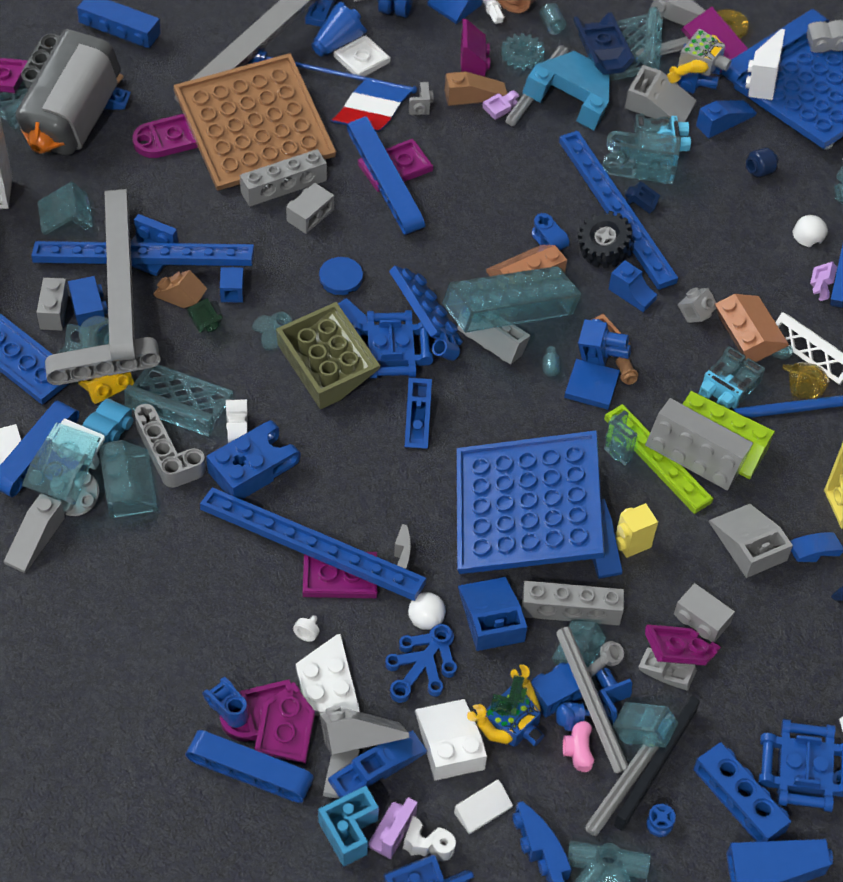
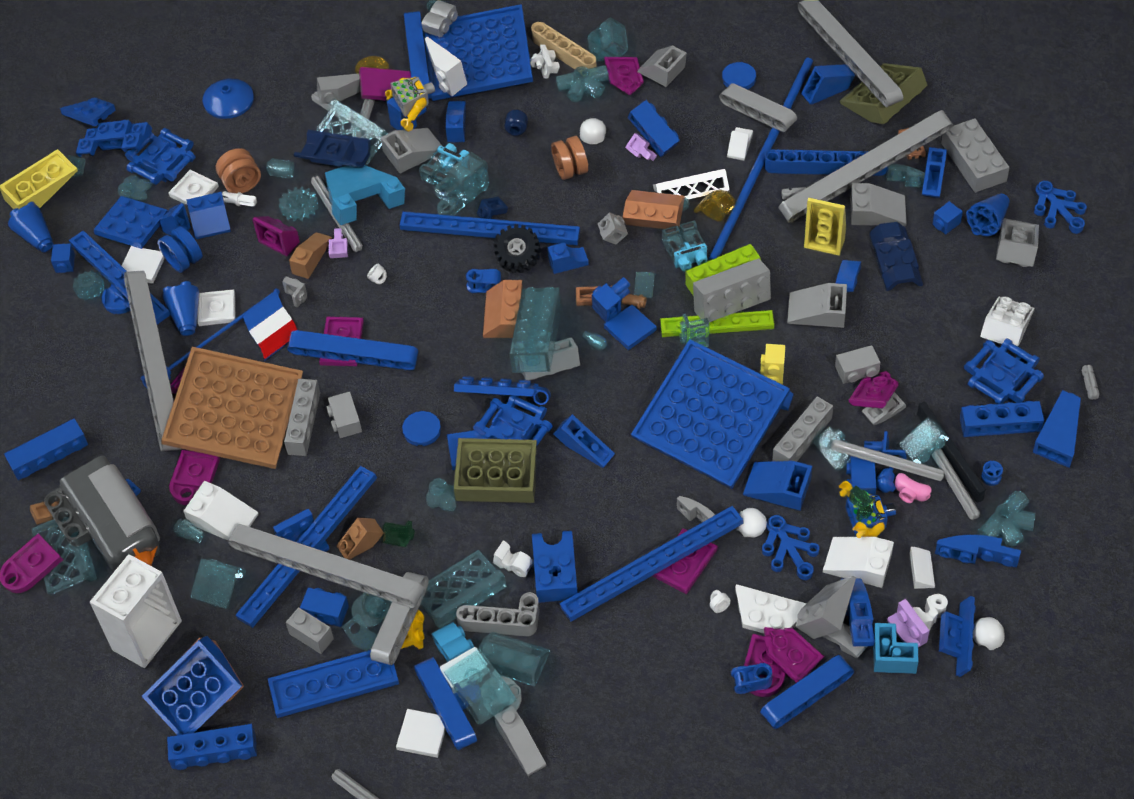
camera: 50 degrees left, 0 degrees up
blue brick [220,267,244,302] -> none
light grey plate [587,641,624,677] -> none
none -> clear light blue cone [173,518,205,543]
none -> white slope [184,481,258,540]
none -> white tile [367,264,387,284]
none -> nougat wheel [551,136,588,180]
none -> clear light blue bracket [634,271,656,298]

